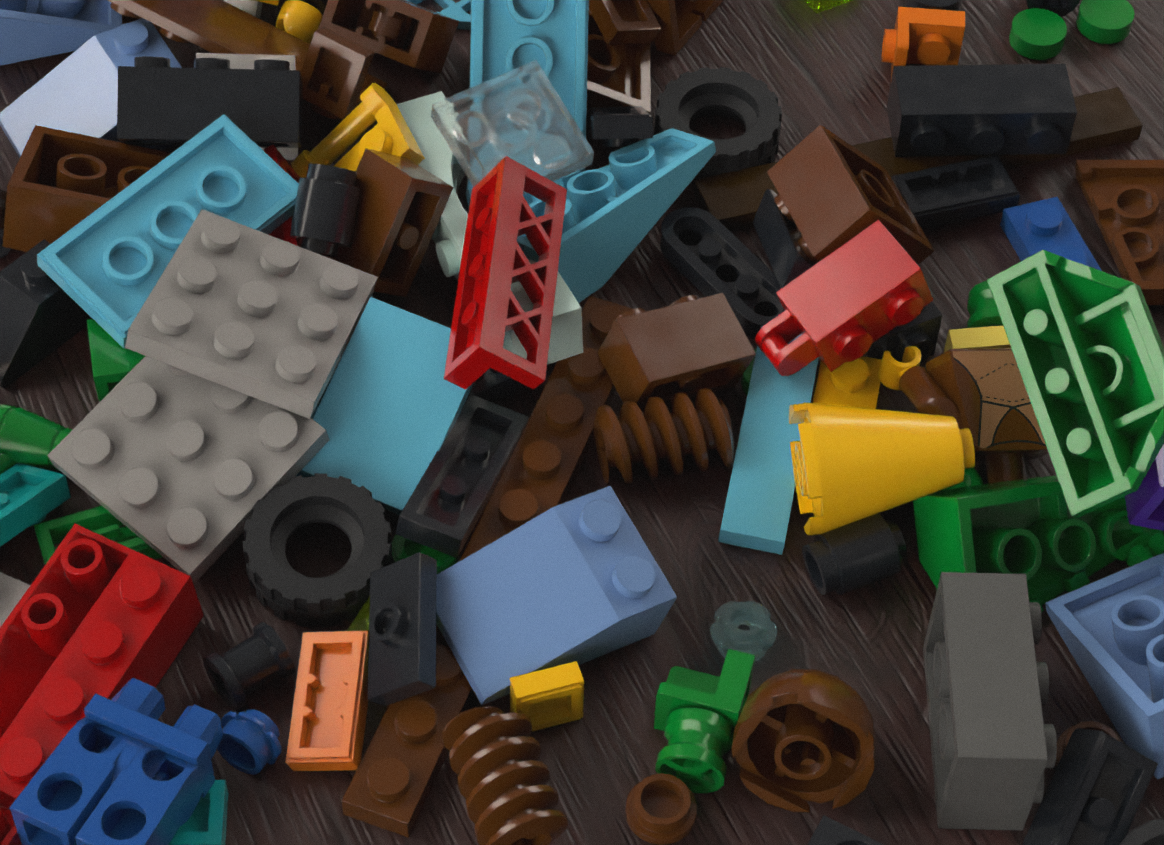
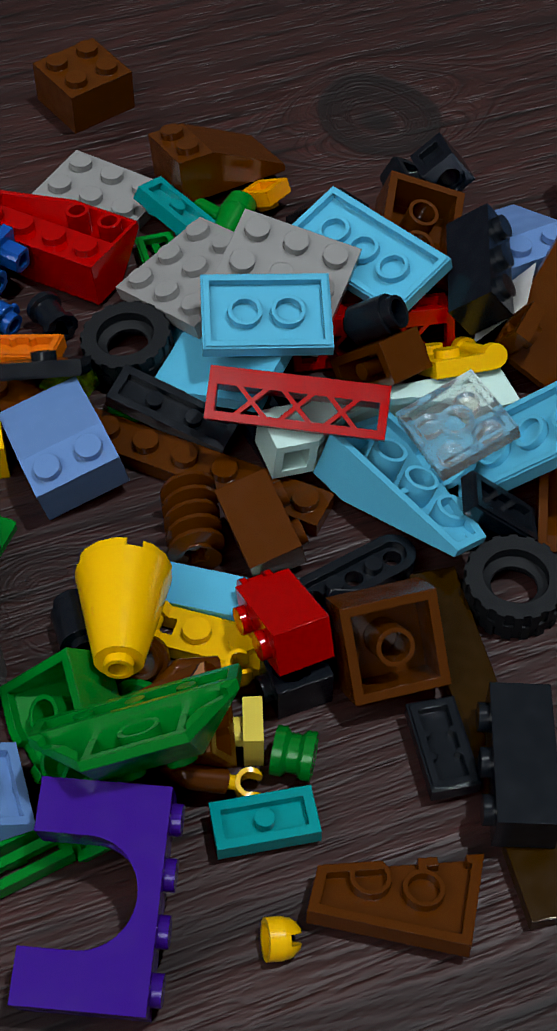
camera: 95 degrees right, 0 degrees up
clear light blue plate [710,601,777,662] -> none
blue plate [1000,197,1102,271] -> none
none -> medium azure tile [200,273,334,357]

